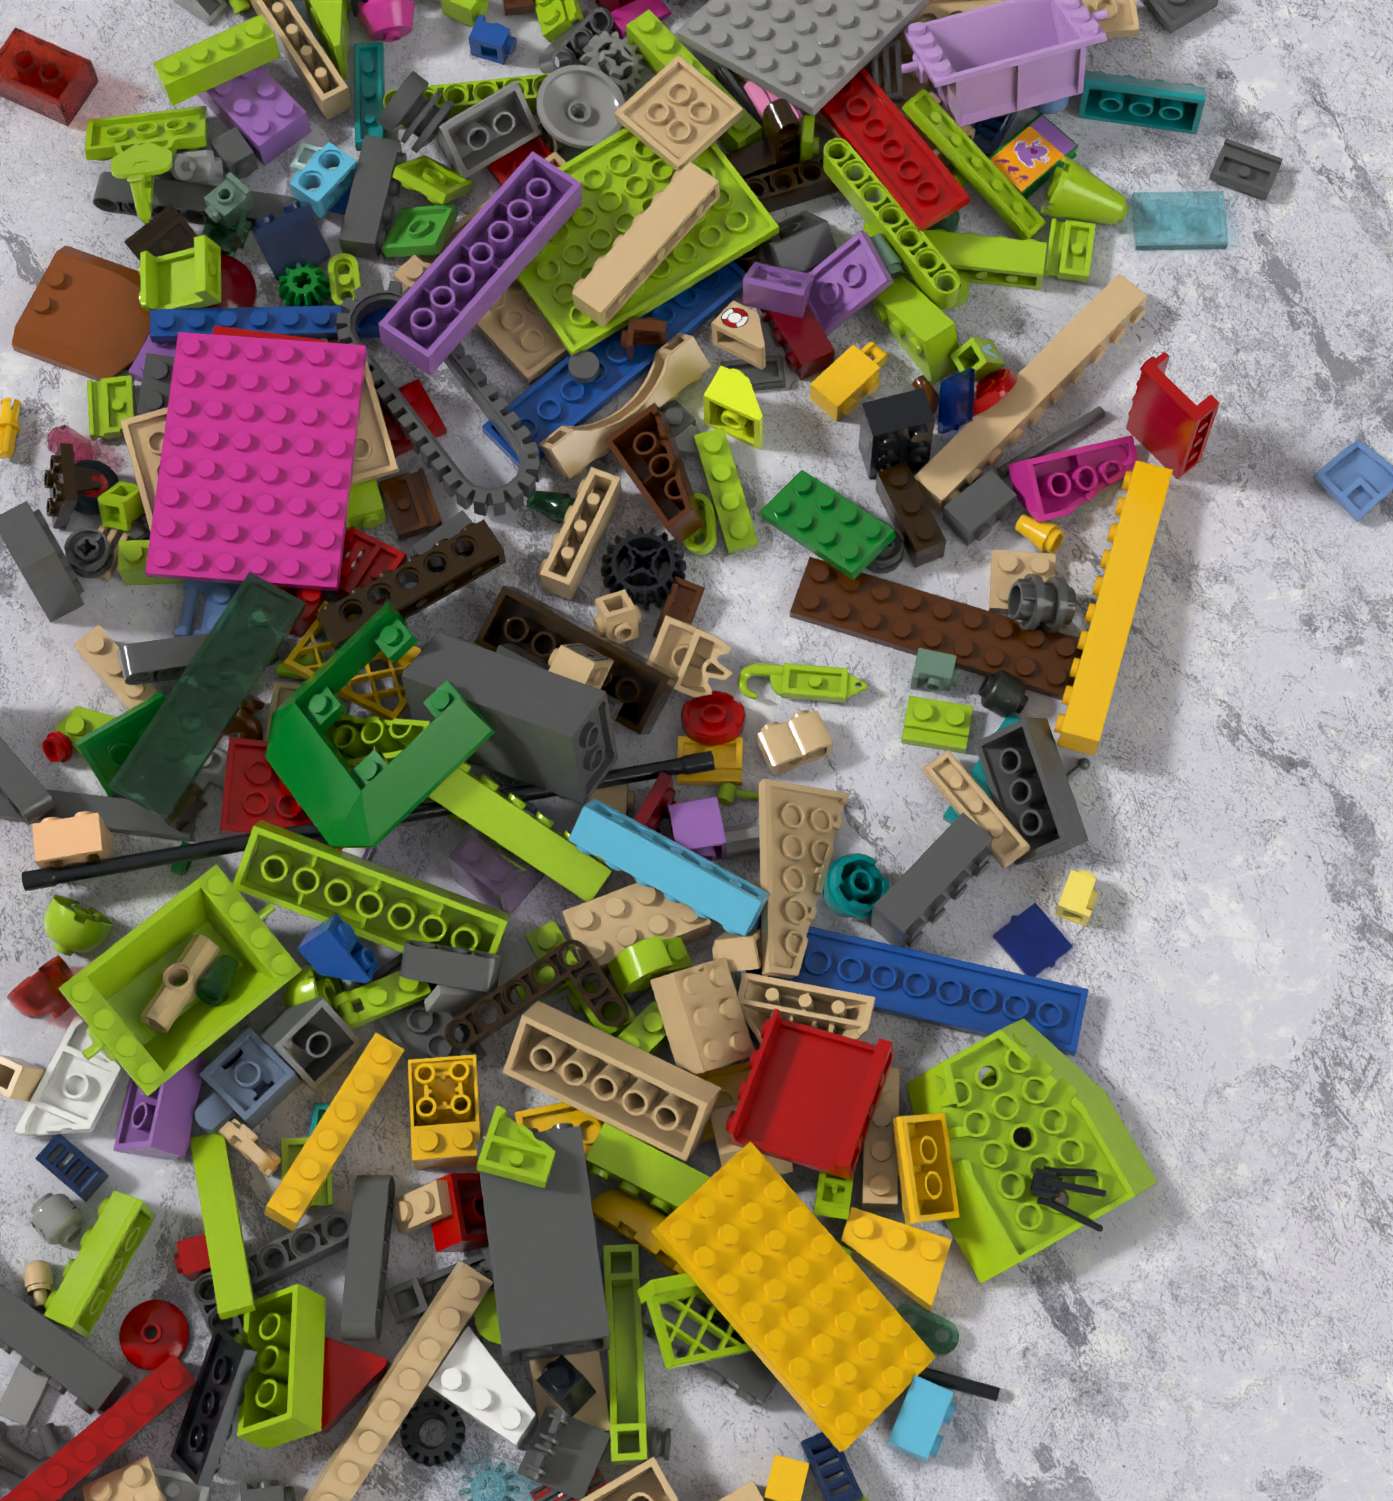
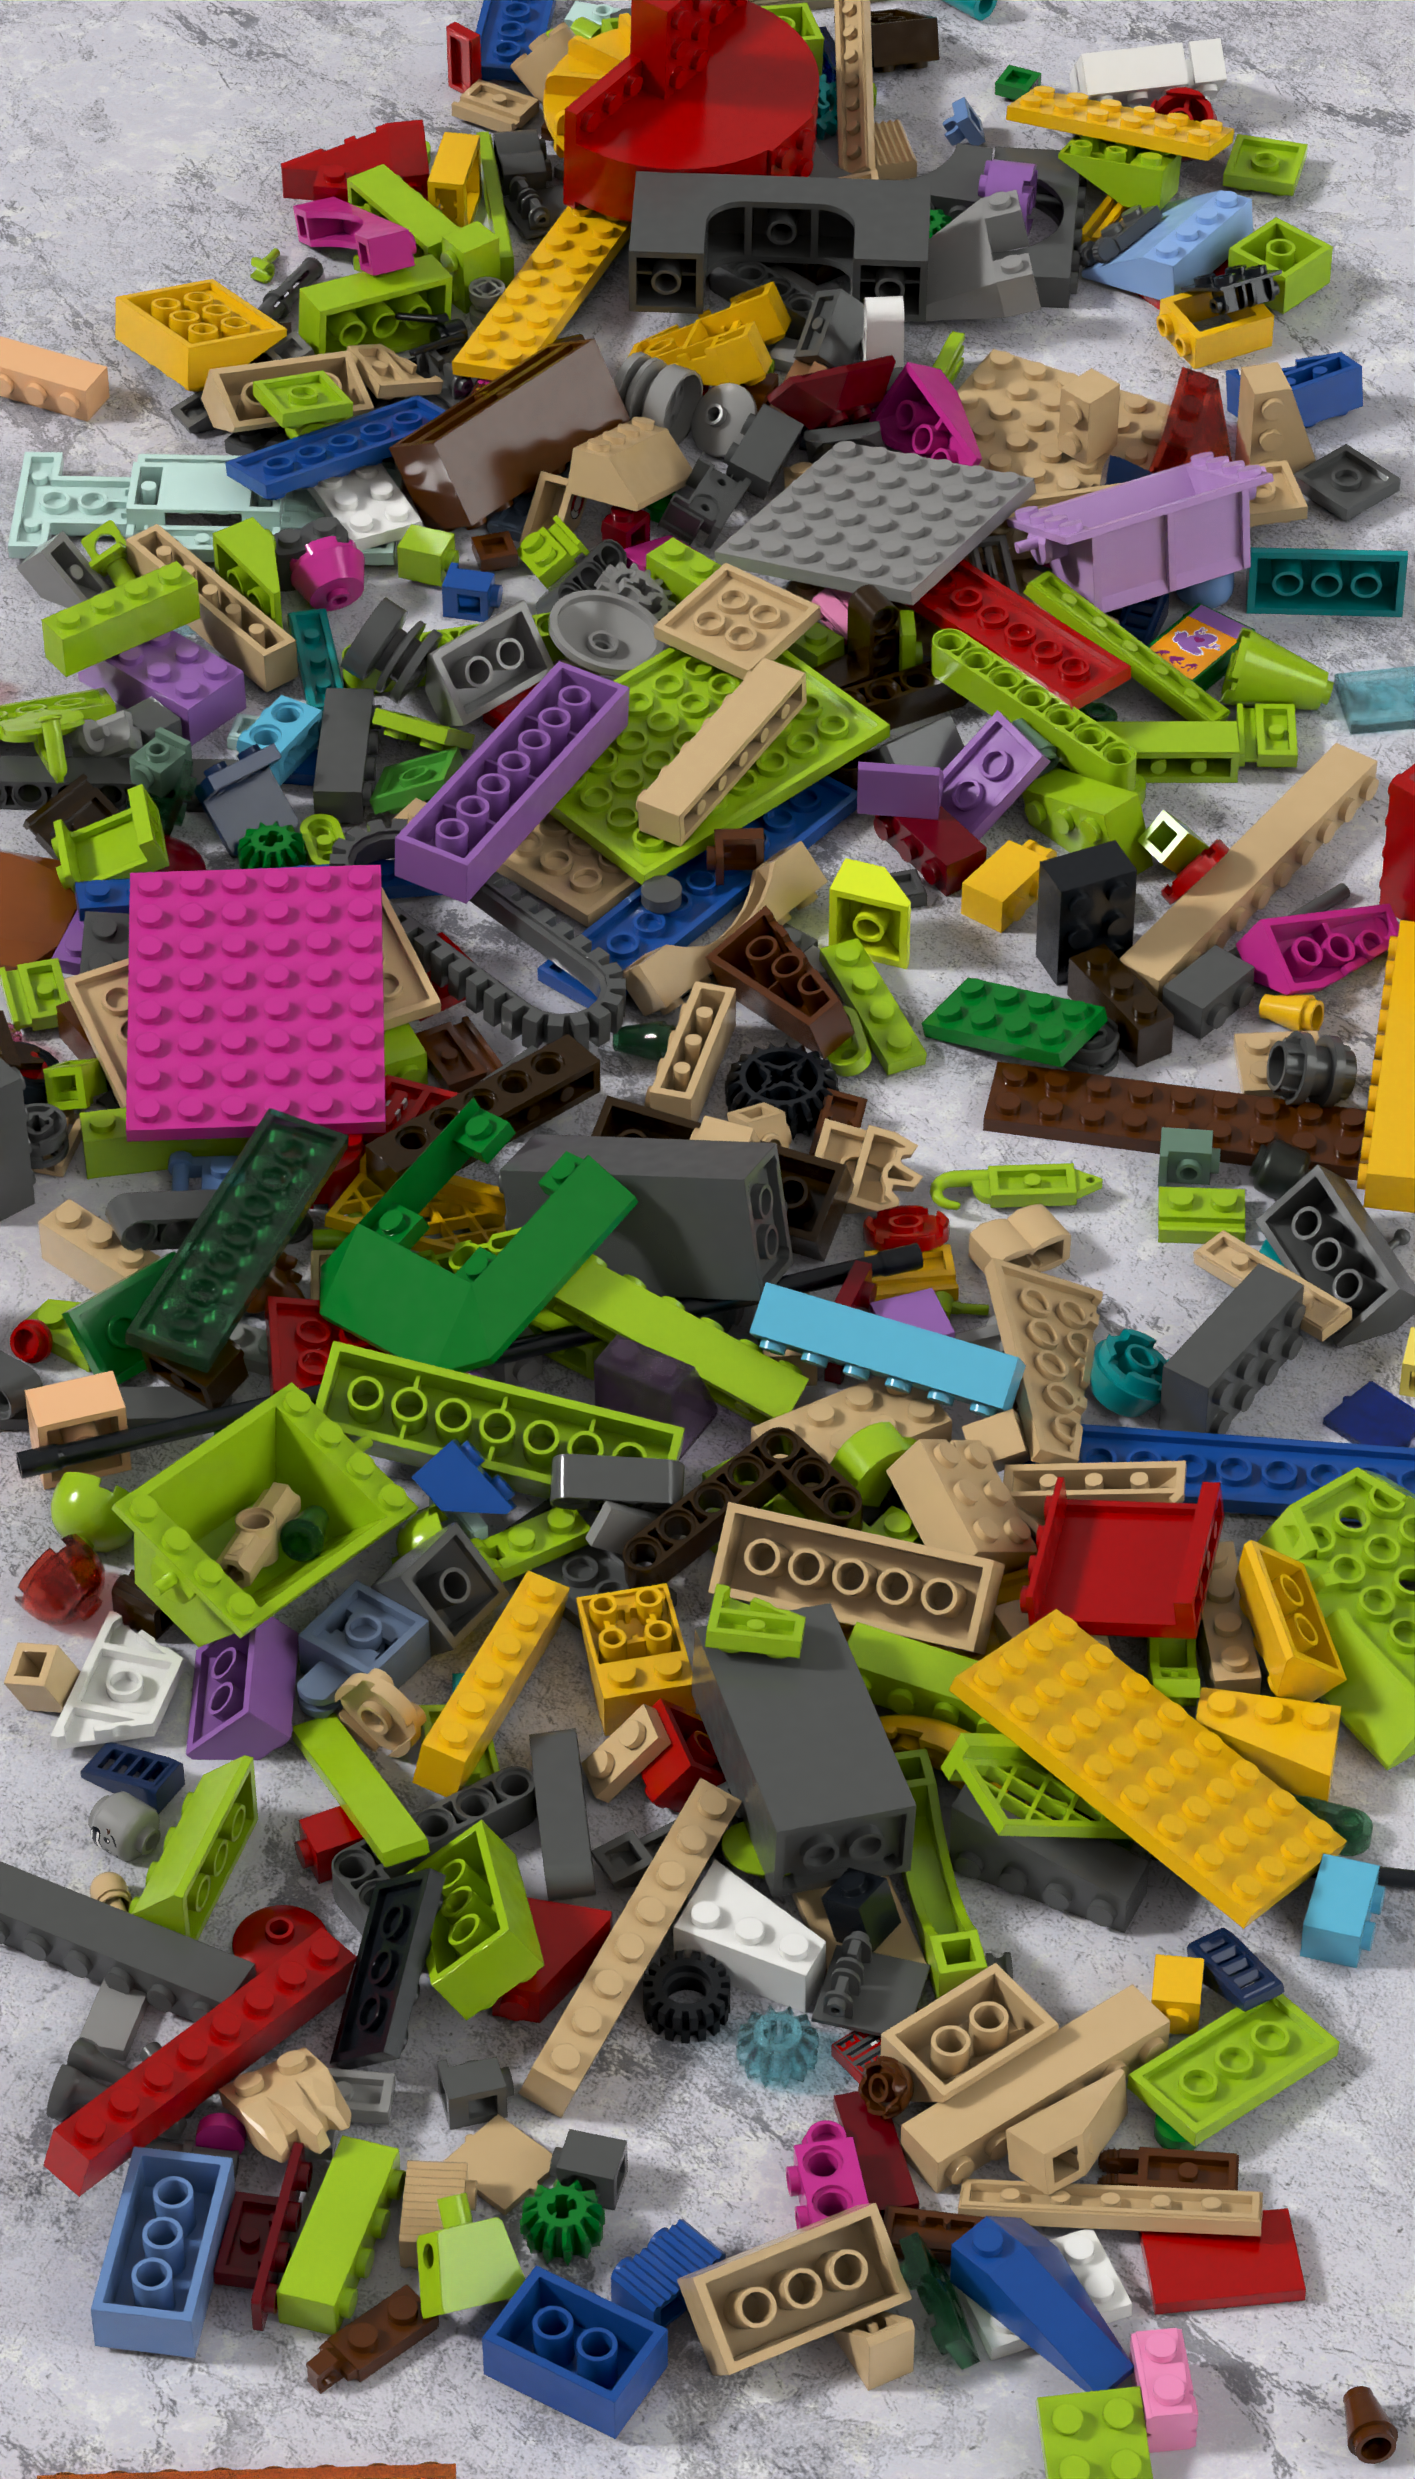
camera: 10 degrees left, 25 degrees down
tan slope [711,300,766,370] -> none
clear blue piece [937,368,975,434] -> none

